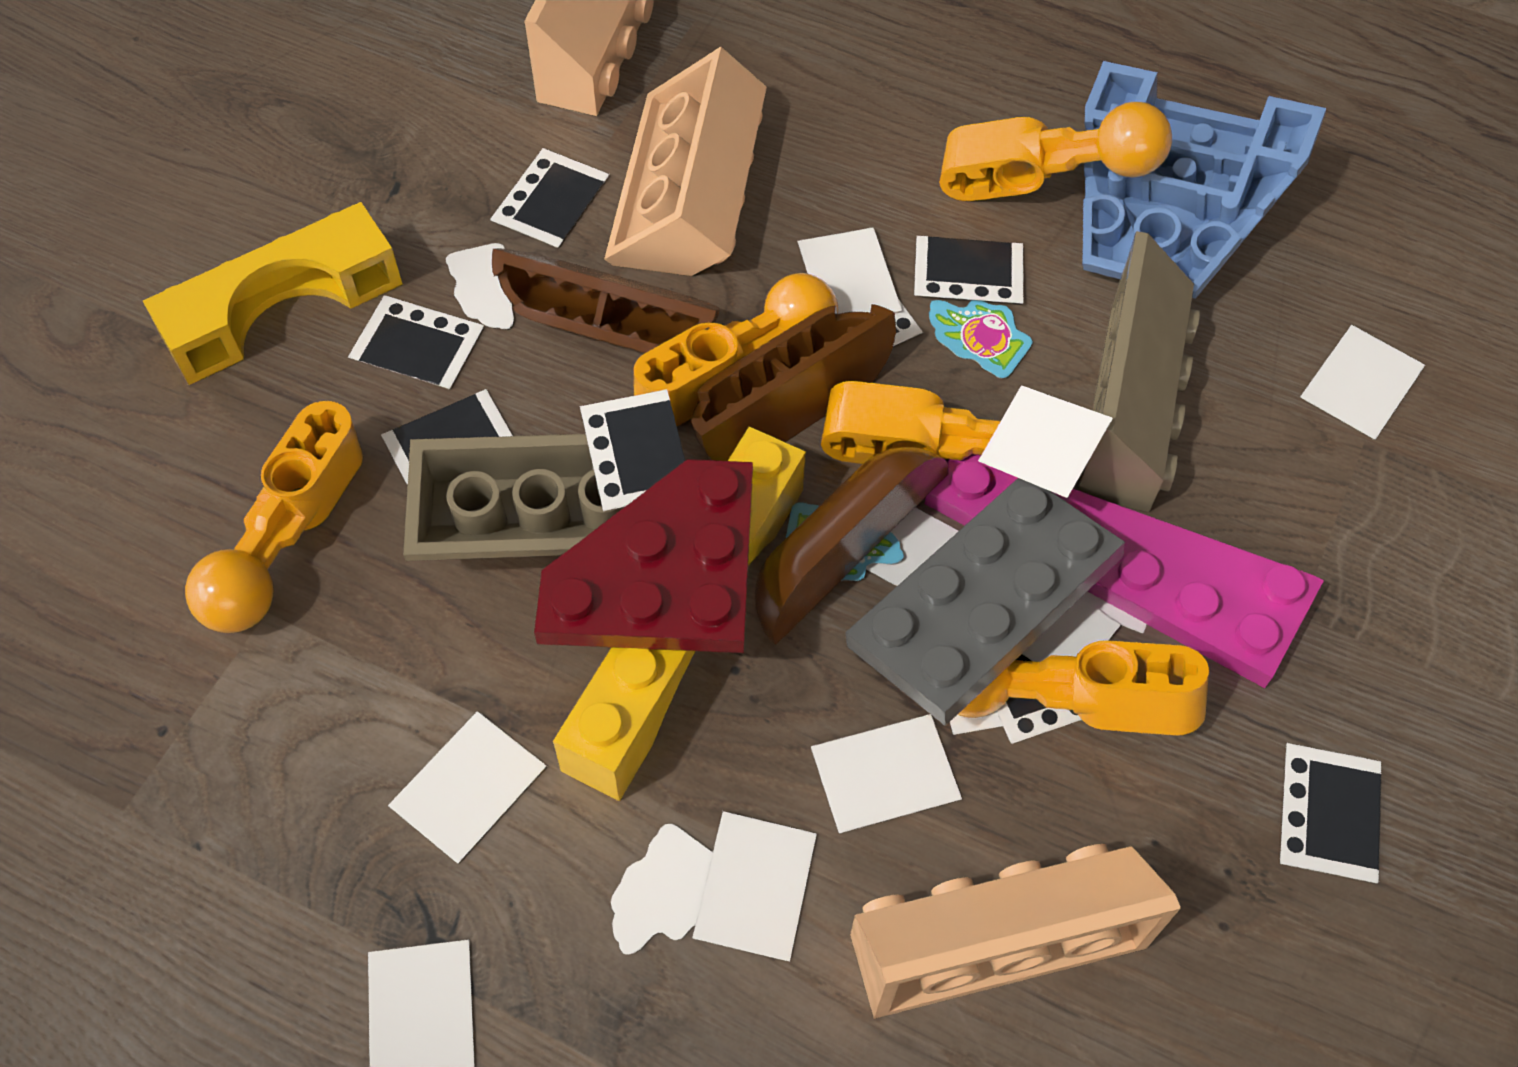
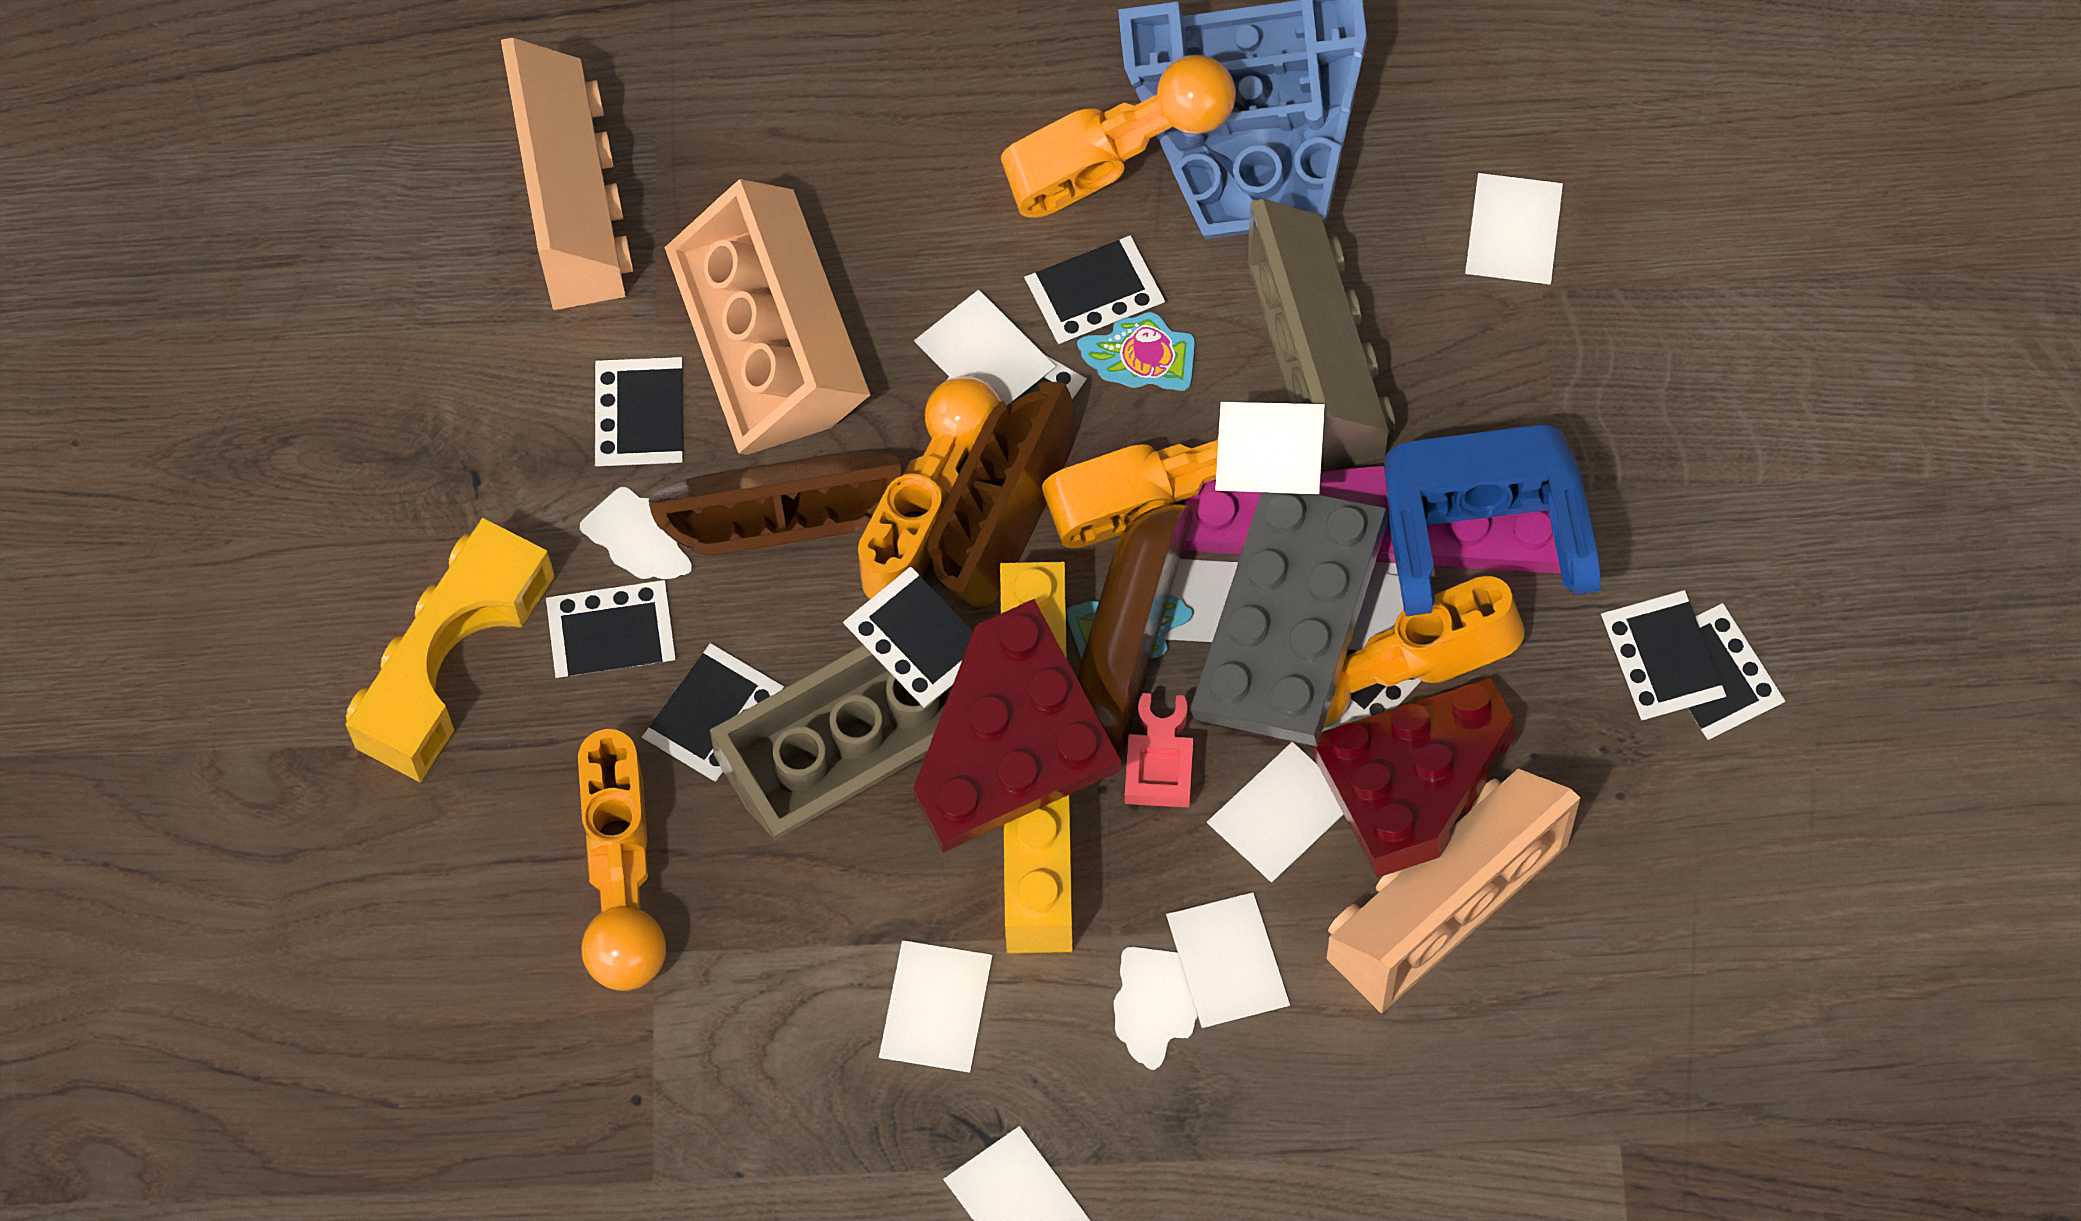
camera: 25 degrees left, 5 degrees up
none -> coral plate [1125,693,1193,808]
none -> dark red plate [1311,678,1516,878]
none -> blue connector [1384,425,1601,617]
none -> sticker [1688,603,1786,740]

